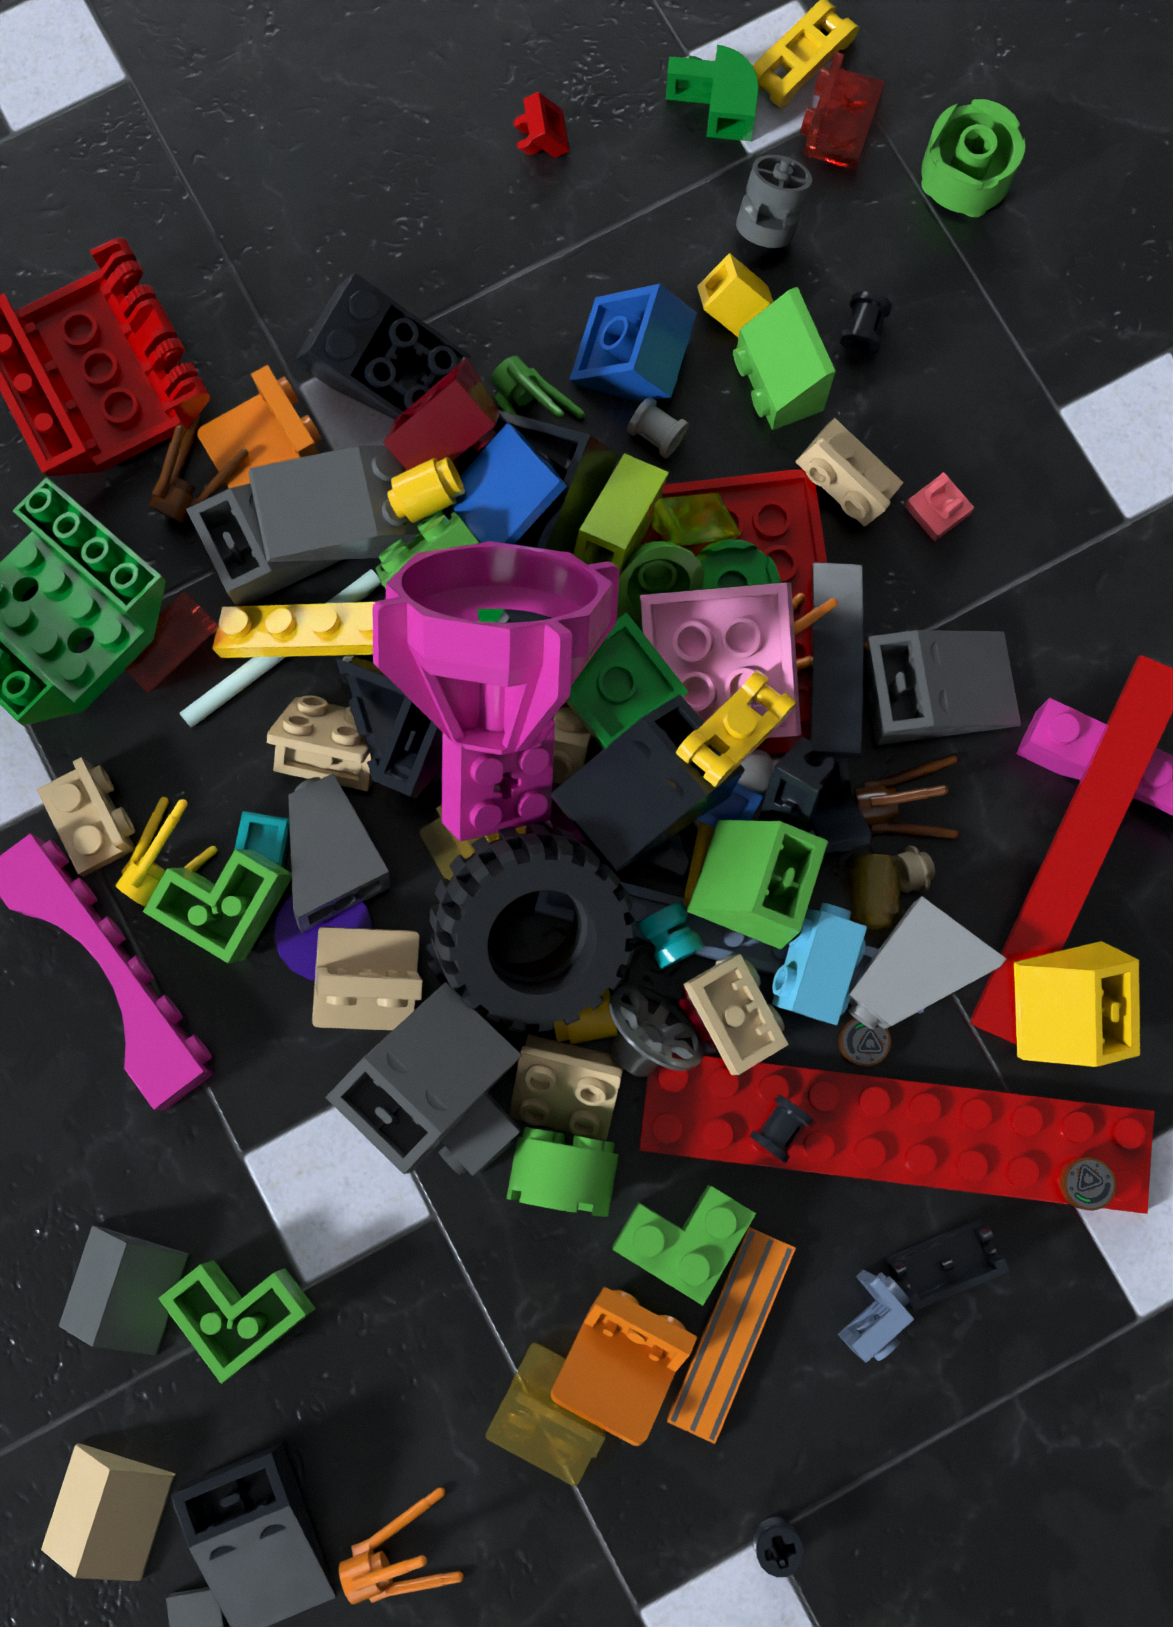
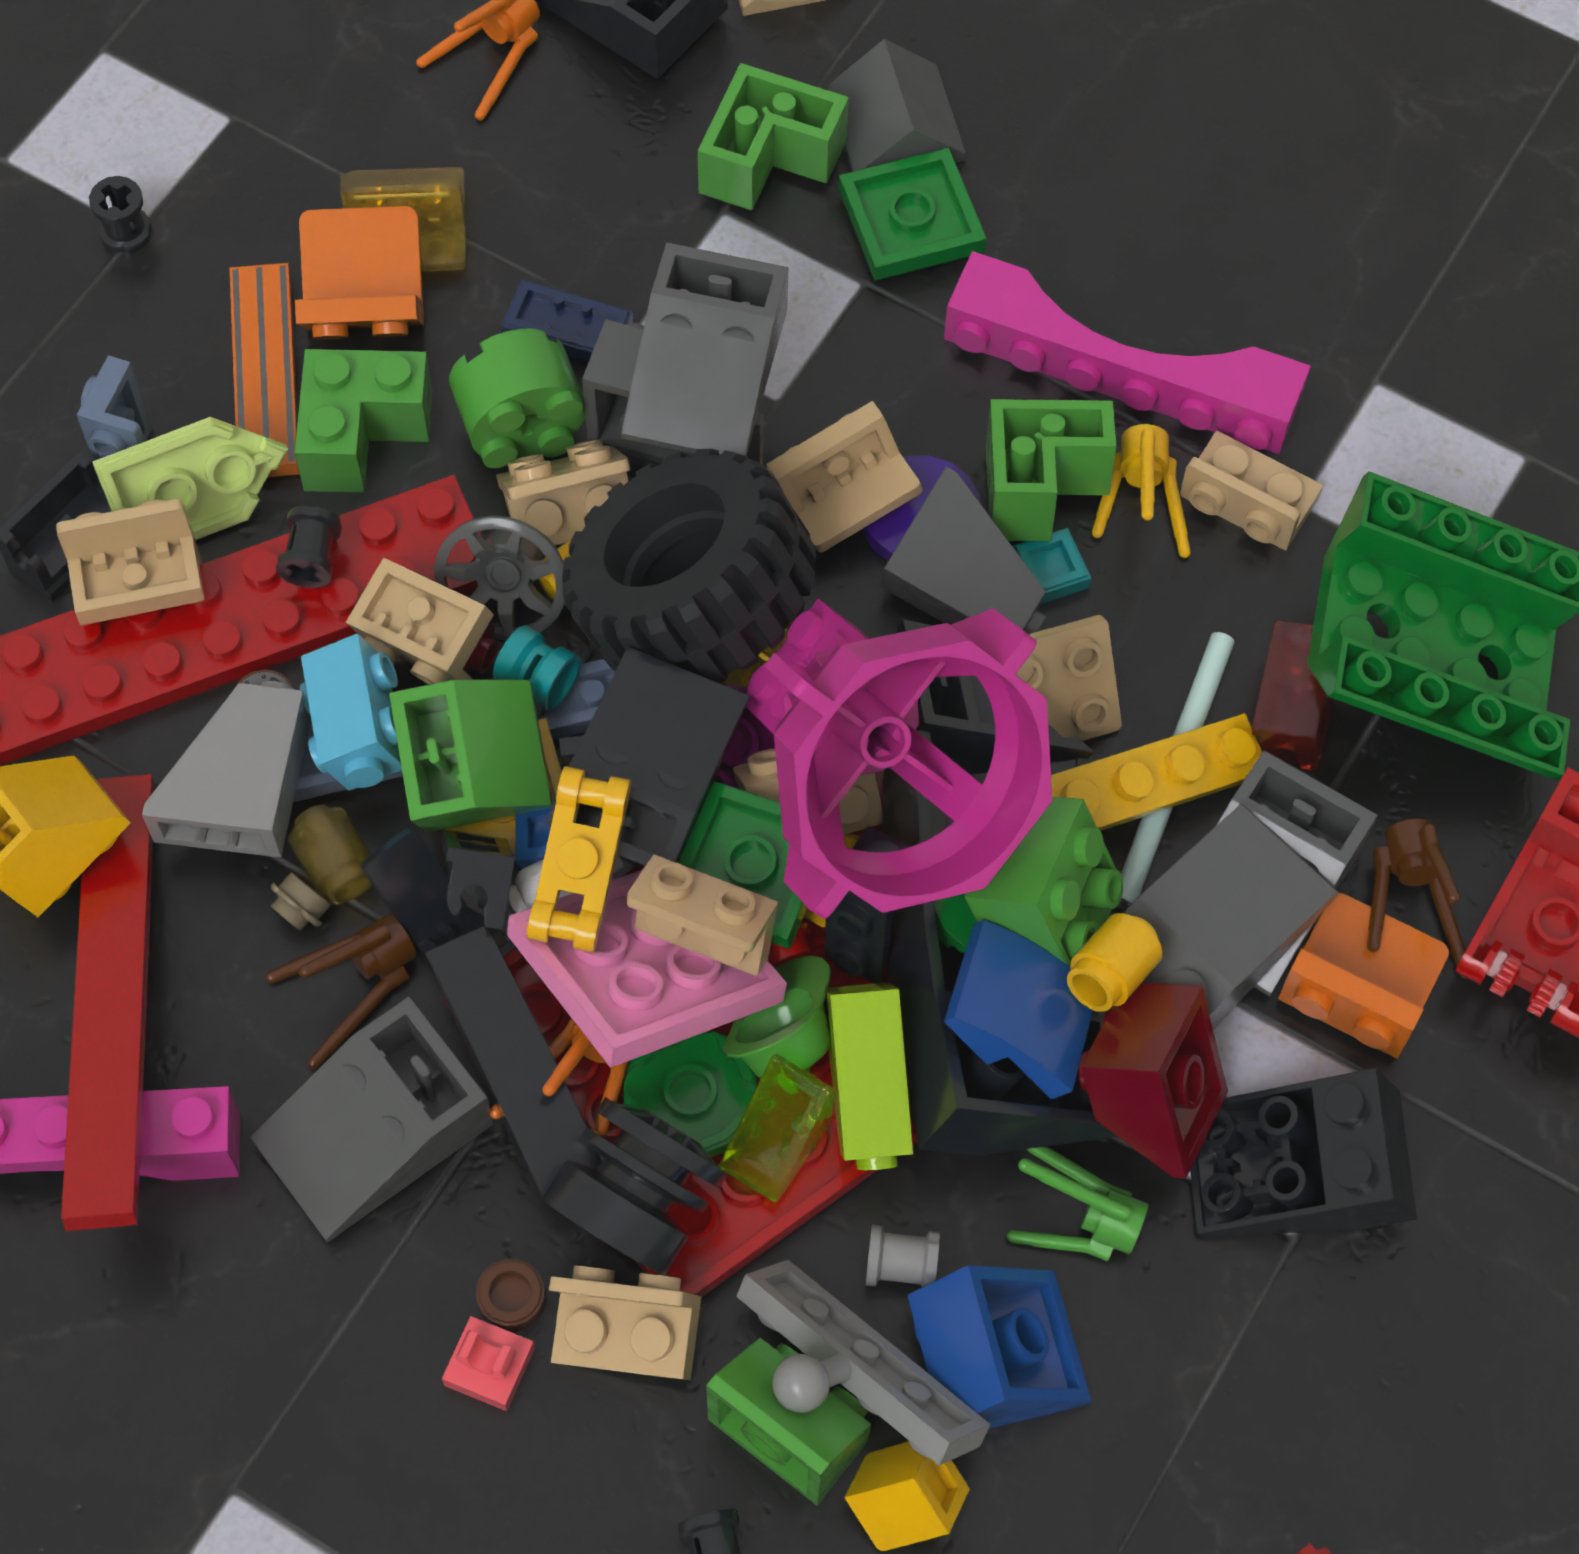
camera: 145 degrees right, 15 degrees down
none -> tan bracket [56,499,205,626]
none -> yellowish green tile [92,417,288,541]
none -> reddish brown tile [476,1259,546,1332]
none -> dark blue plate [501,279,634,362]
none -> black wheel [542,1097,728,1276]
none -> tan bracket [627,854,778,976]
none -> light grey plate [736,1260,991,1465]
none -> green plate [839,148,987,281]

